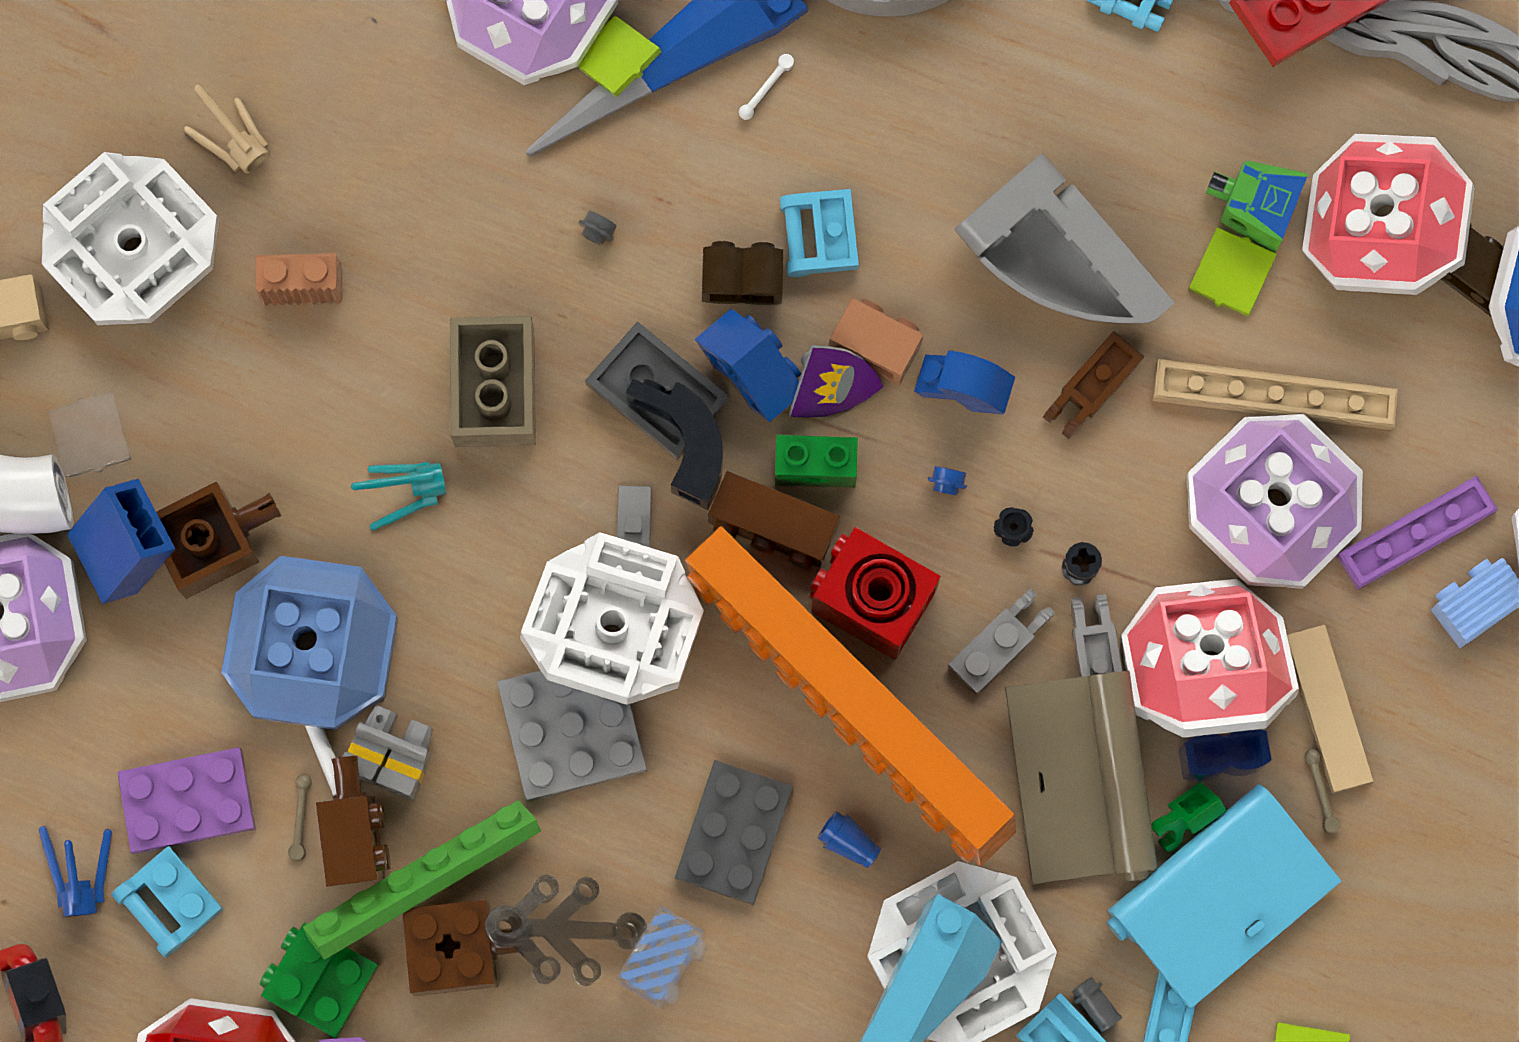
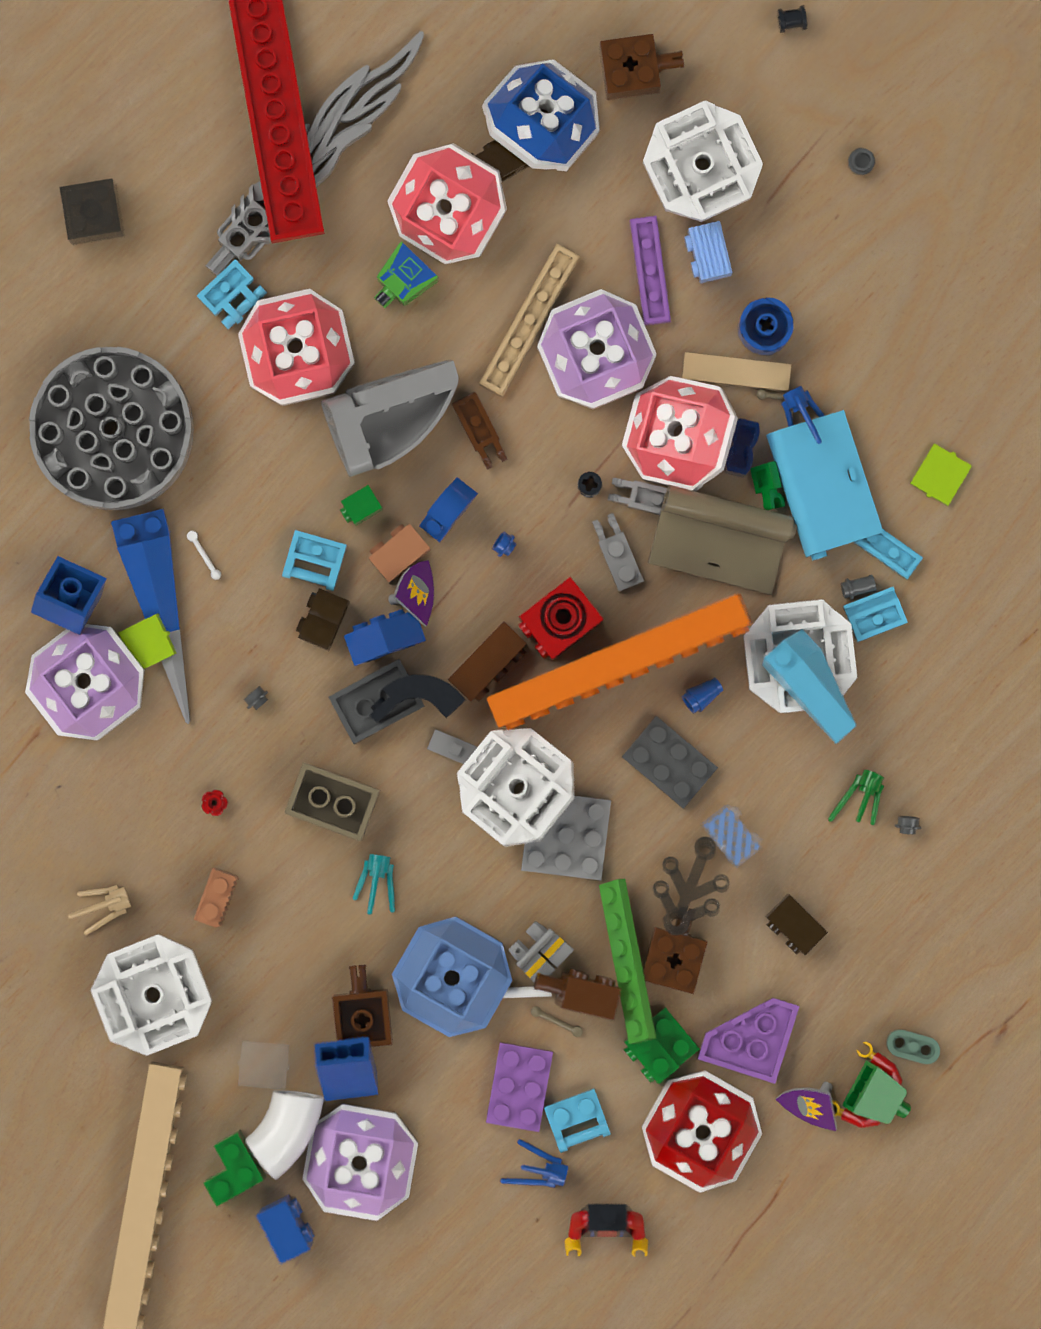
camera: 65 degrees left, 10 degrees up
green brick [775,435,858,488] -> none
black plate [994,507,1034,547] -> none
lime piece [1188,227,1277,317] -> none
none -> red plate [201,790,228,816]
none -> coral piece [238,289,355,406]
none -> green brick [340,485,383,526]
none -> blue brick [738,298,793,355]
none -> blue plant [781,386,825,444]

